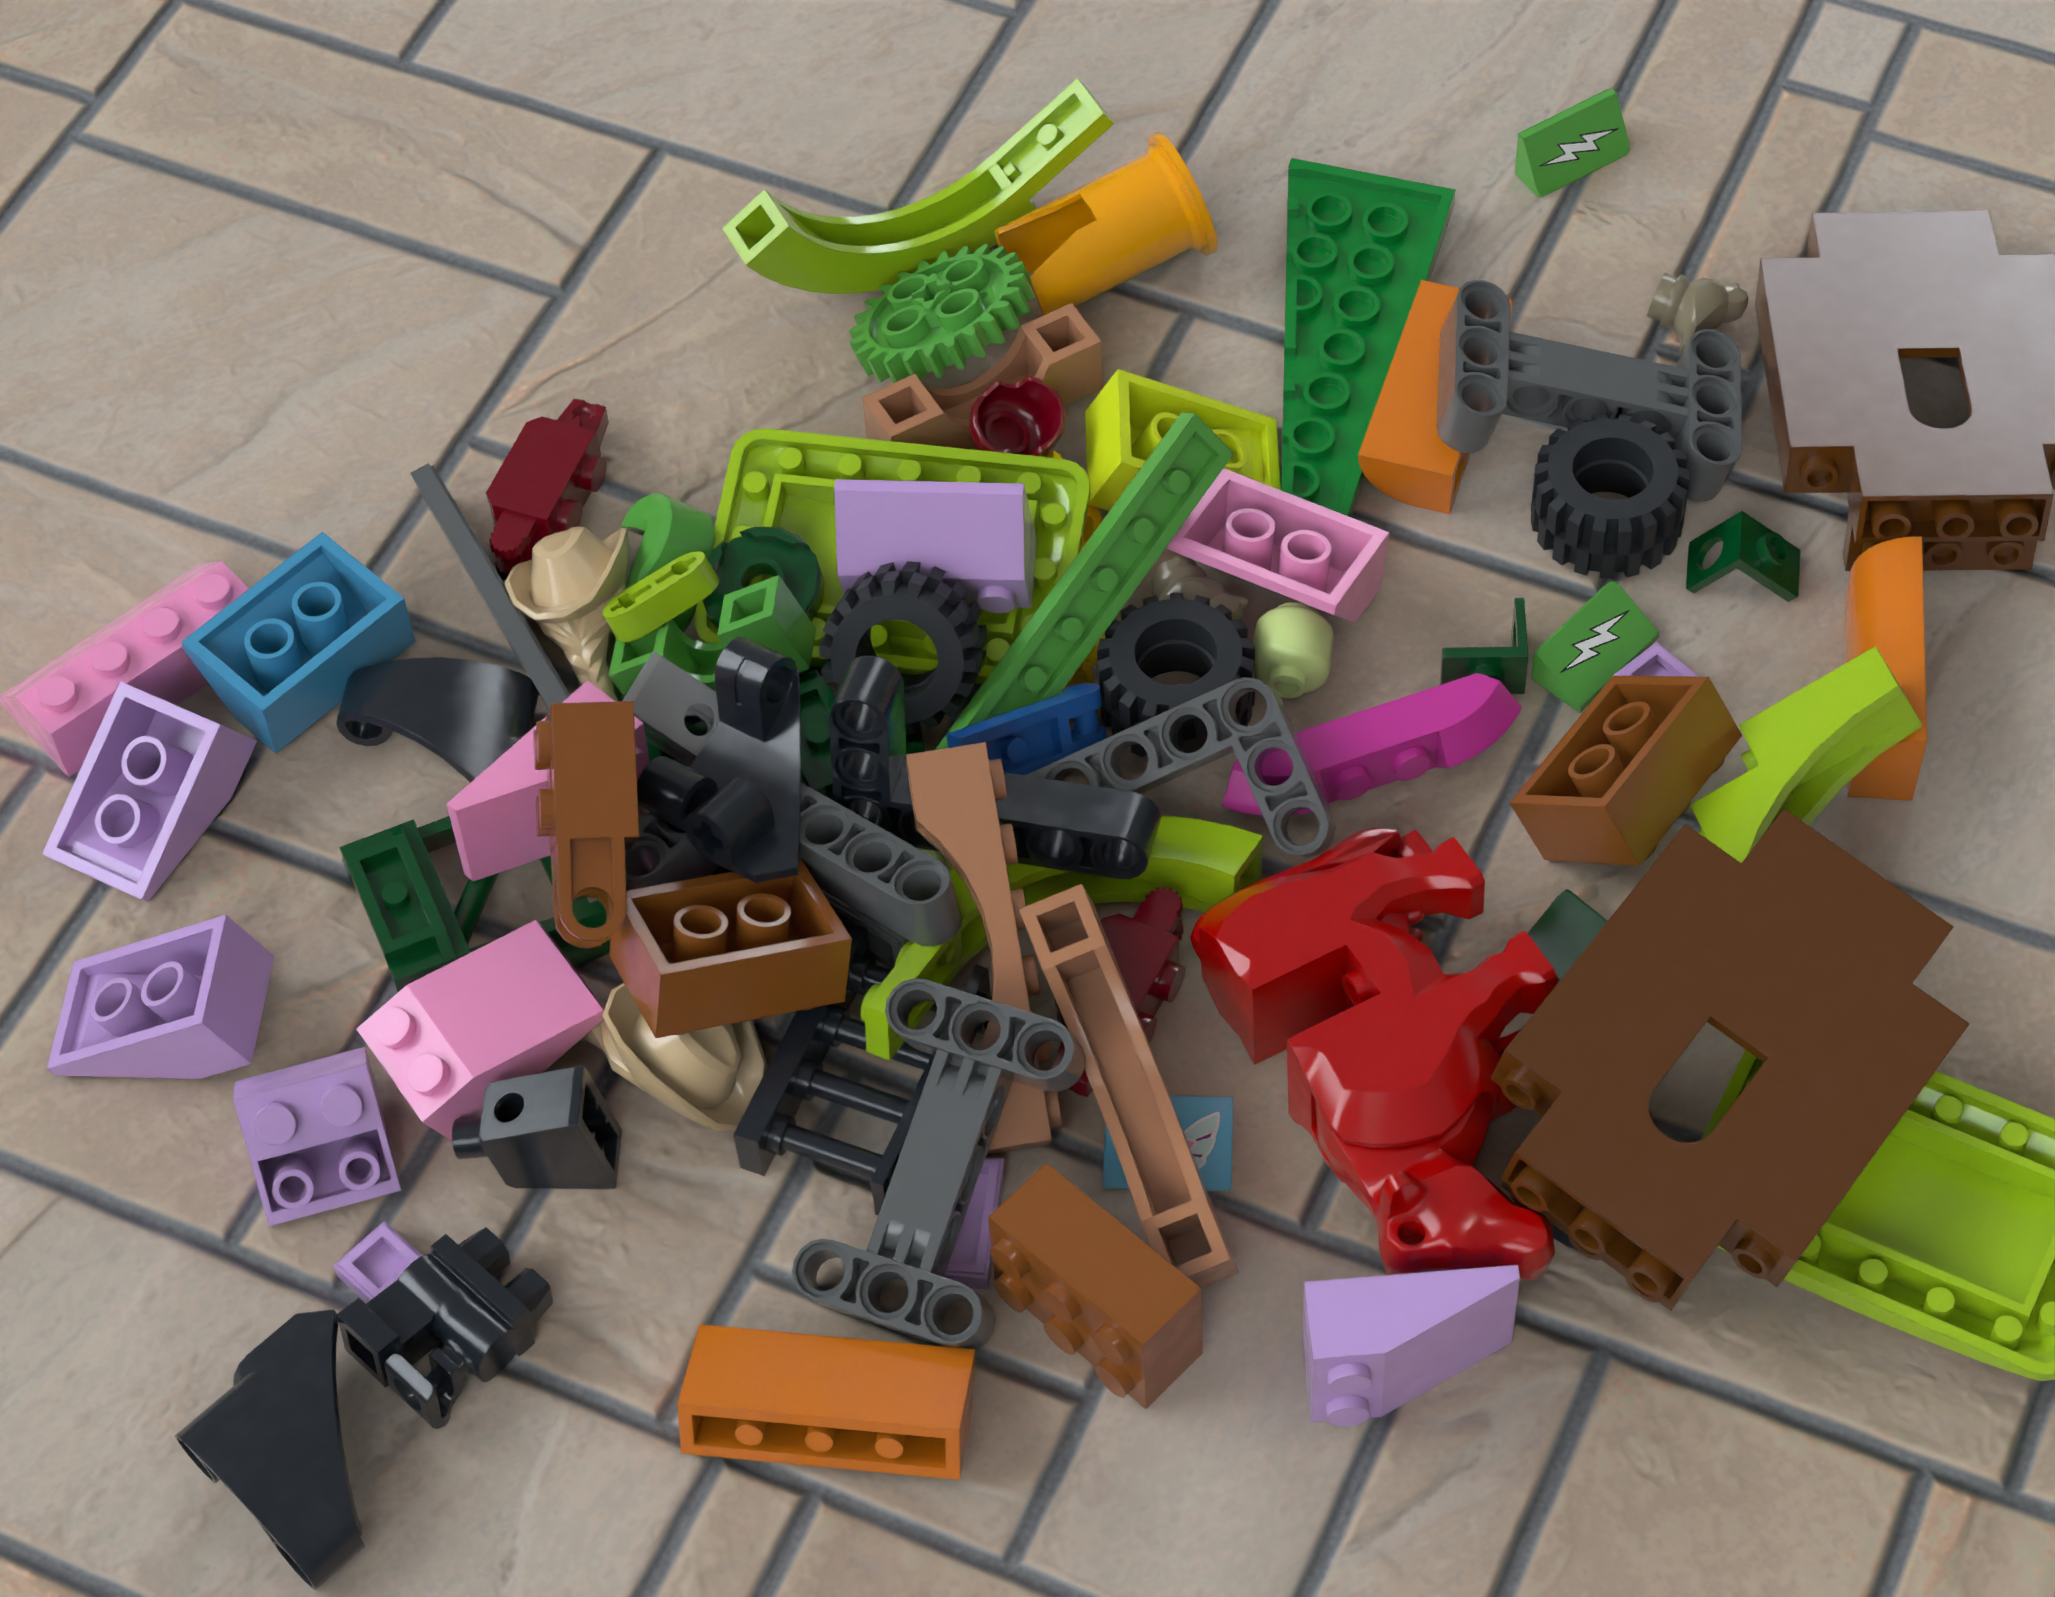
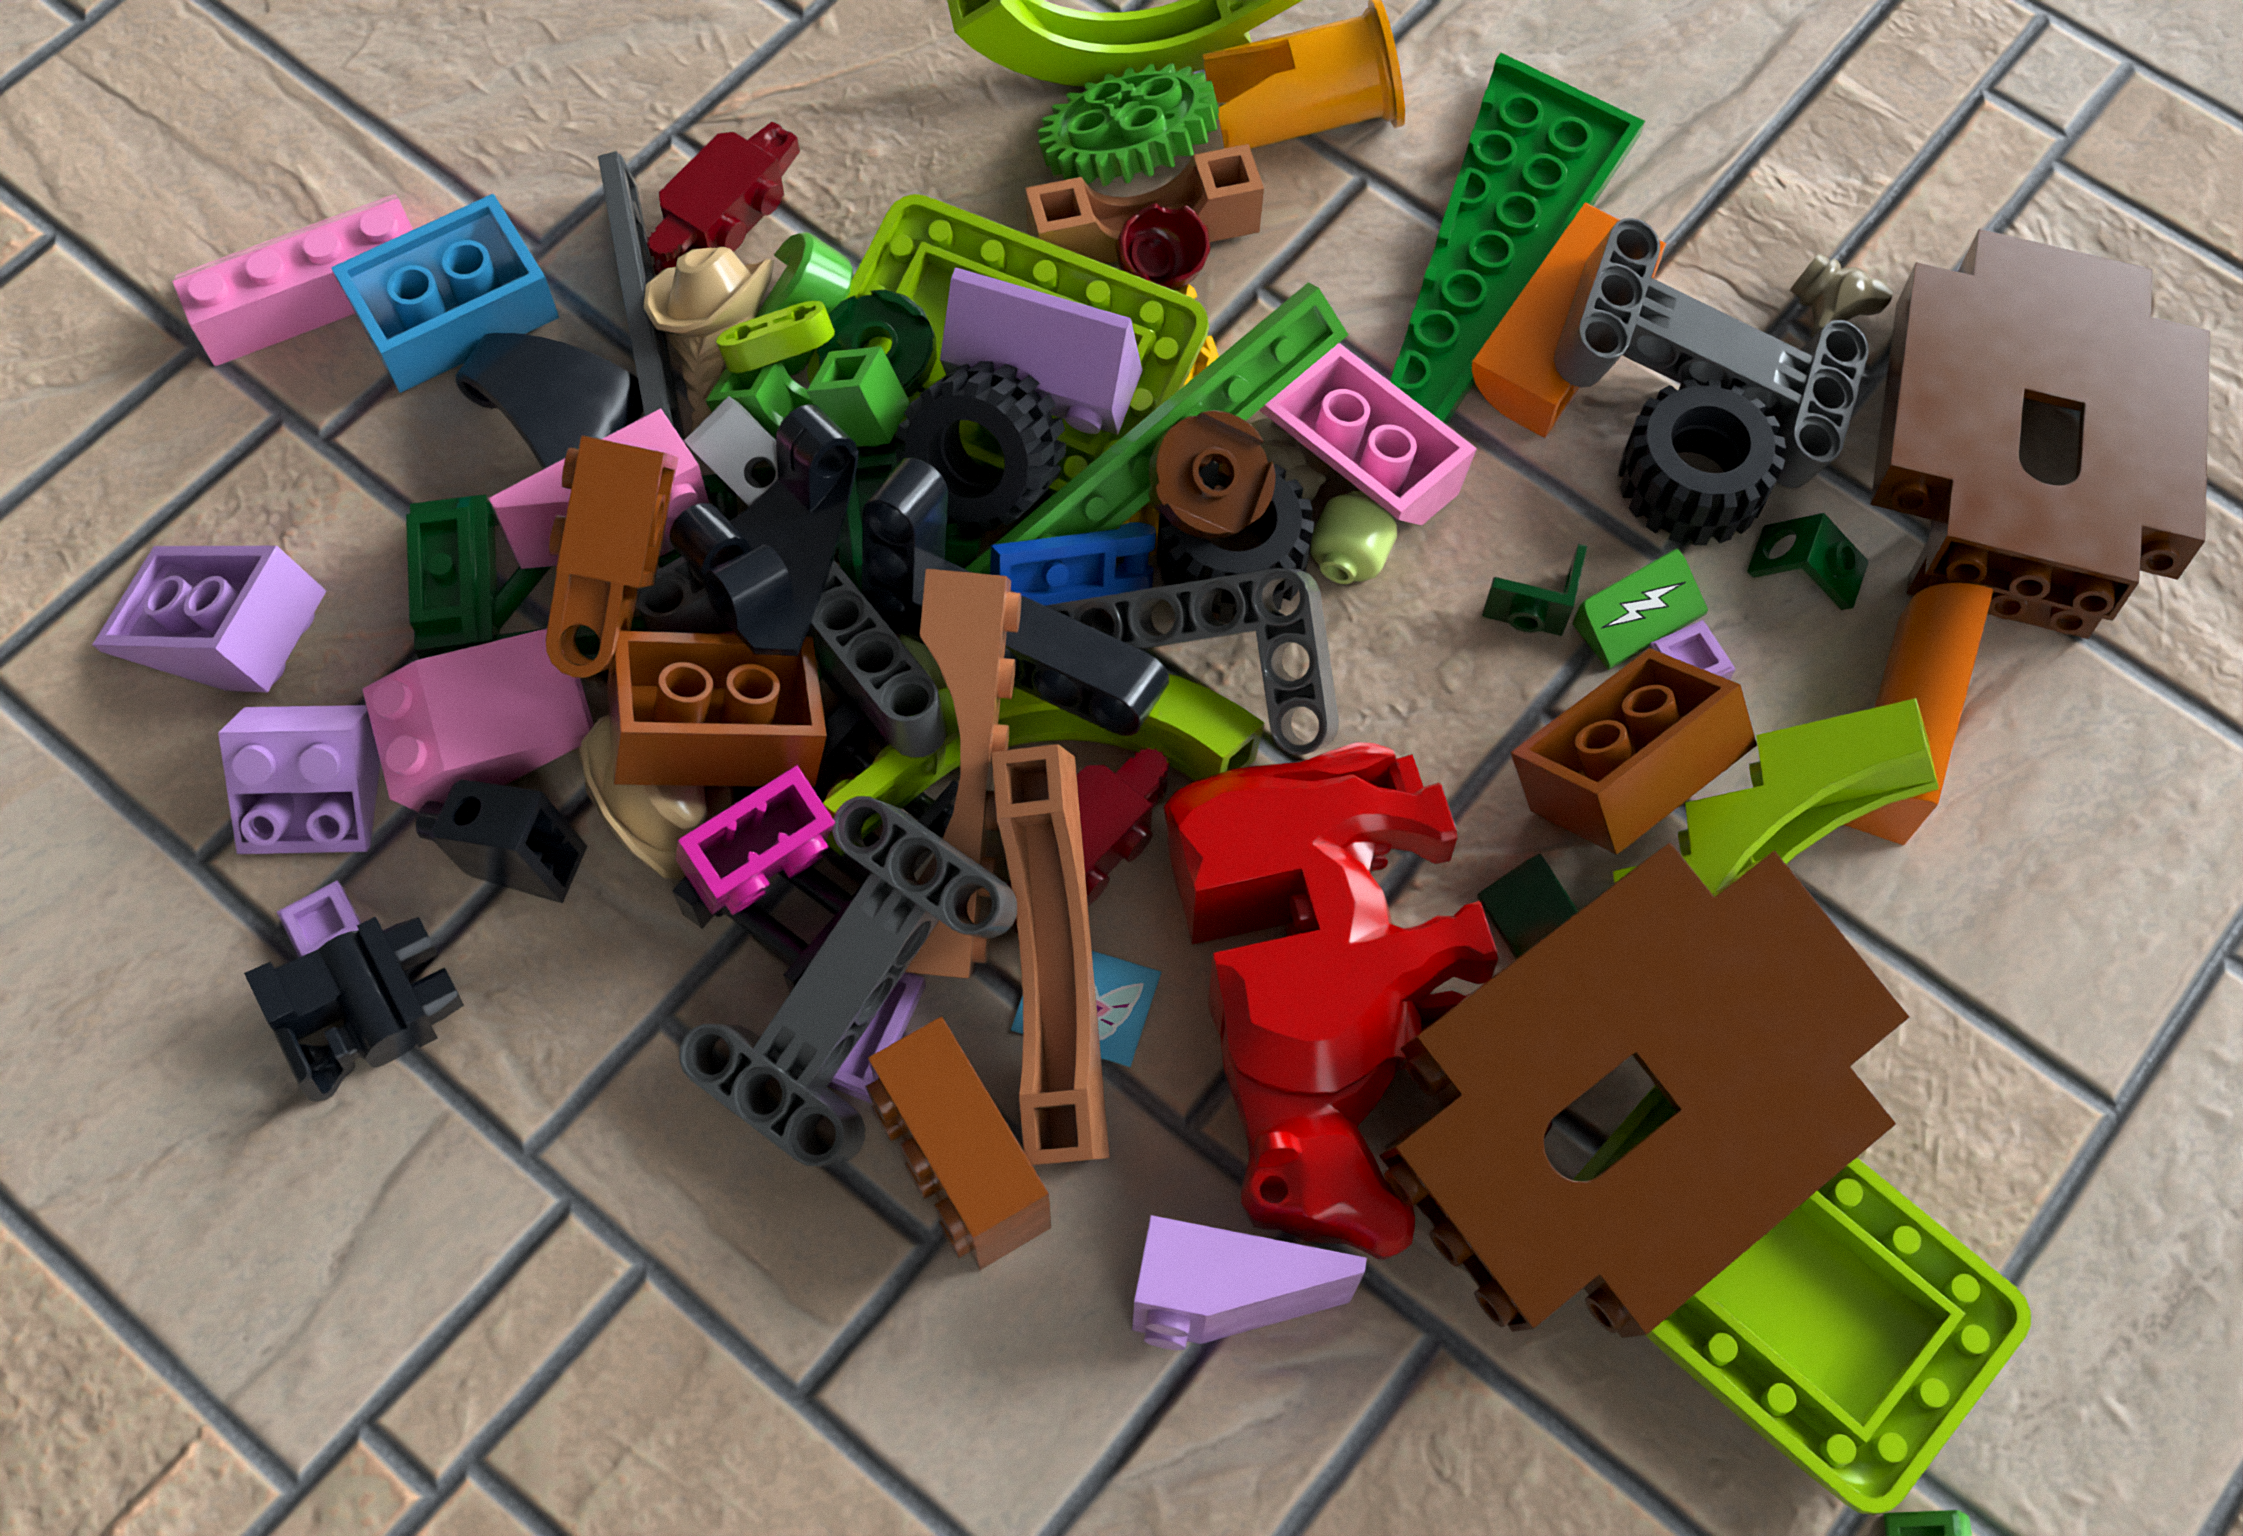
camera: 10 degrees right, 10 degrees up
lavender slope [42,681,257,902] -> none
black panel [175,1309,365,1590] -> none
orange brick [677,1324,975,1480] -> none
neon yellow slope [1085,369,1281,511] -> none
dark pink brick [1222,673,1522,815] -> none
bright green slope [1515,88,1630,197] -> none
none -> dark pink brick [675,765,835,915]
none -> reddish brown plate [1148,410,1276,539]

